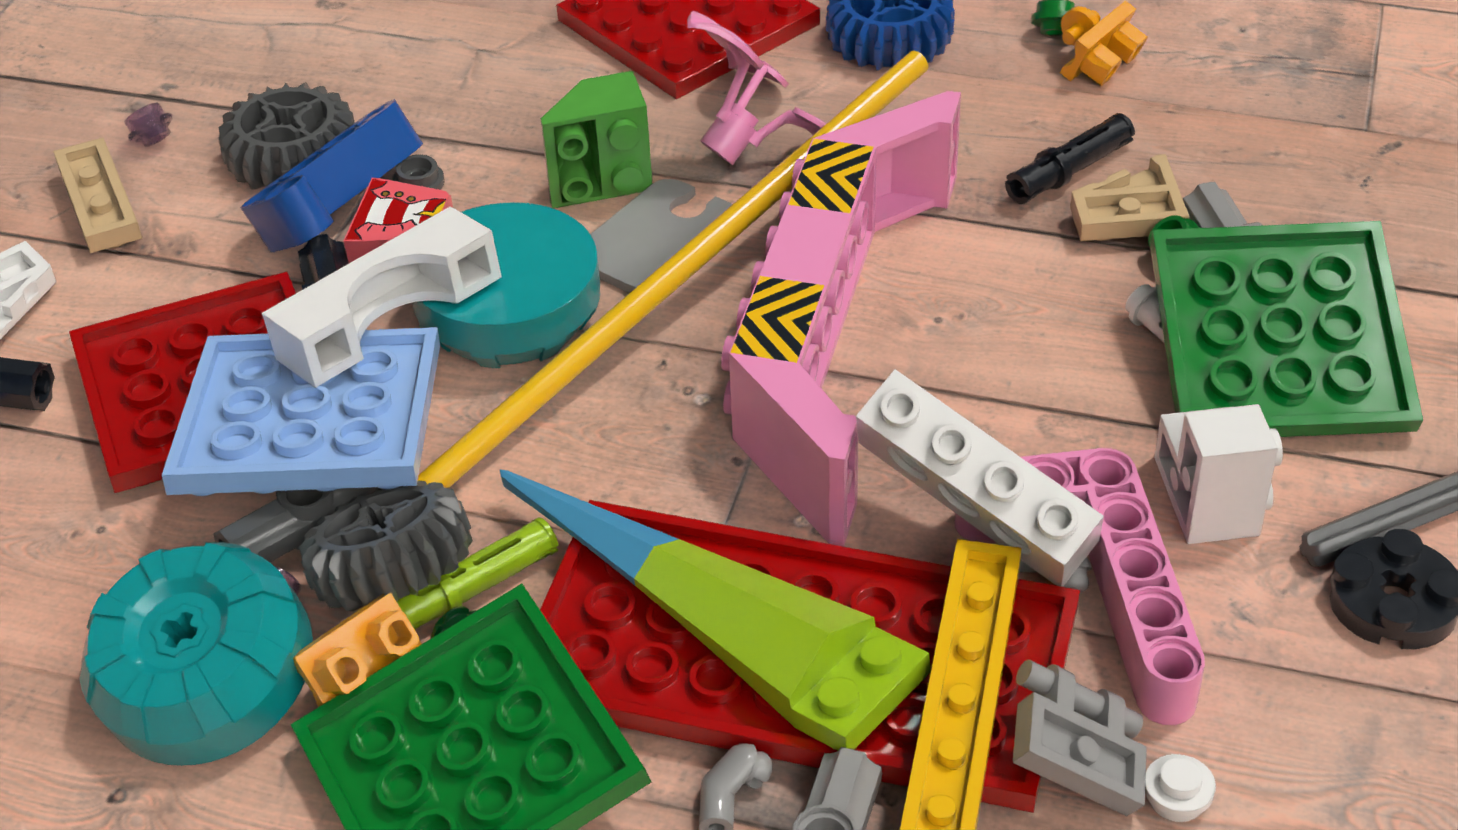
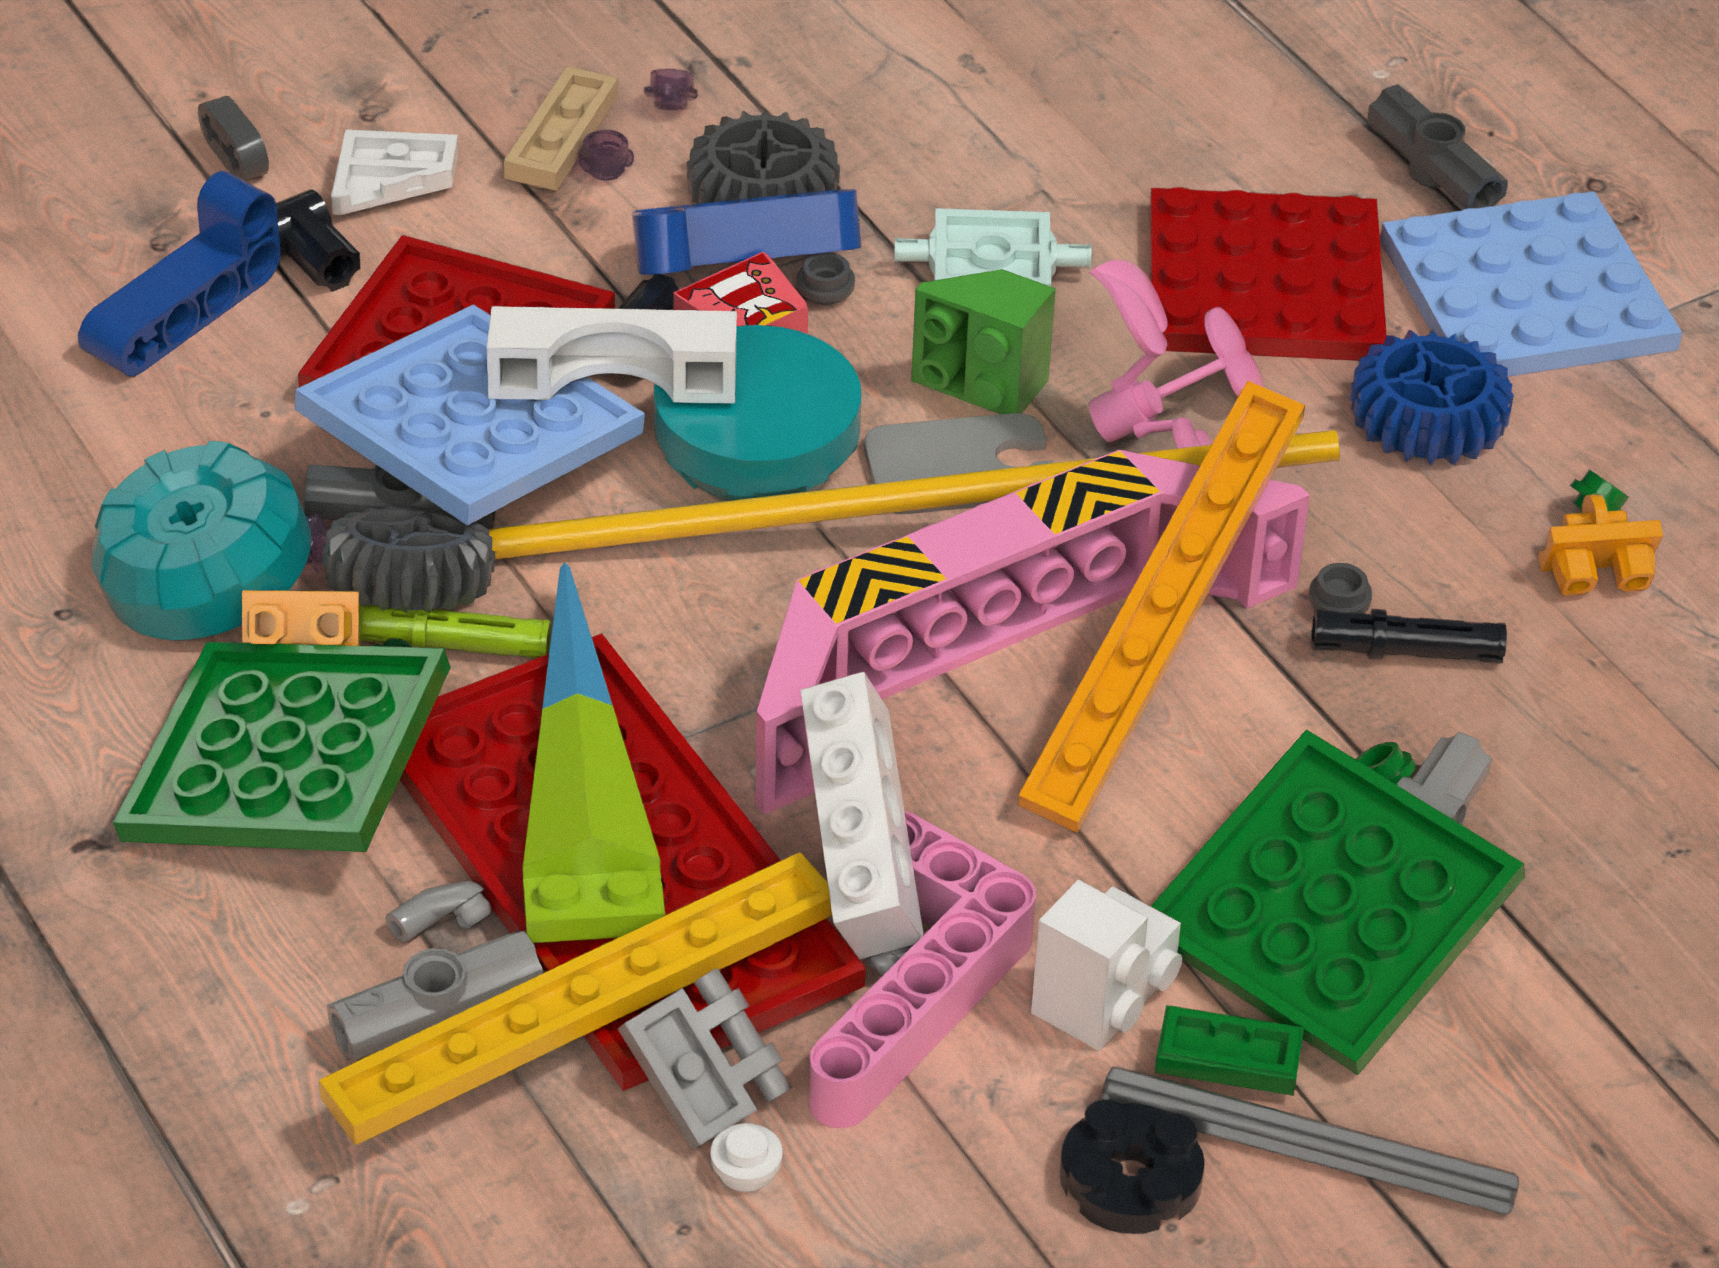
camera: 40 degrees right, 0 degrees up
tan wing [1070,154,1189,241] -> none
none -> plate [579,130,634,181]
none -> light aqua plate [894,208,1091,287]
none -> light orange plate [1018,380,1305,833]
none -> green plate [1155,1005,1304,1096]
none -> dark grey plate [1309,563,1372,614]

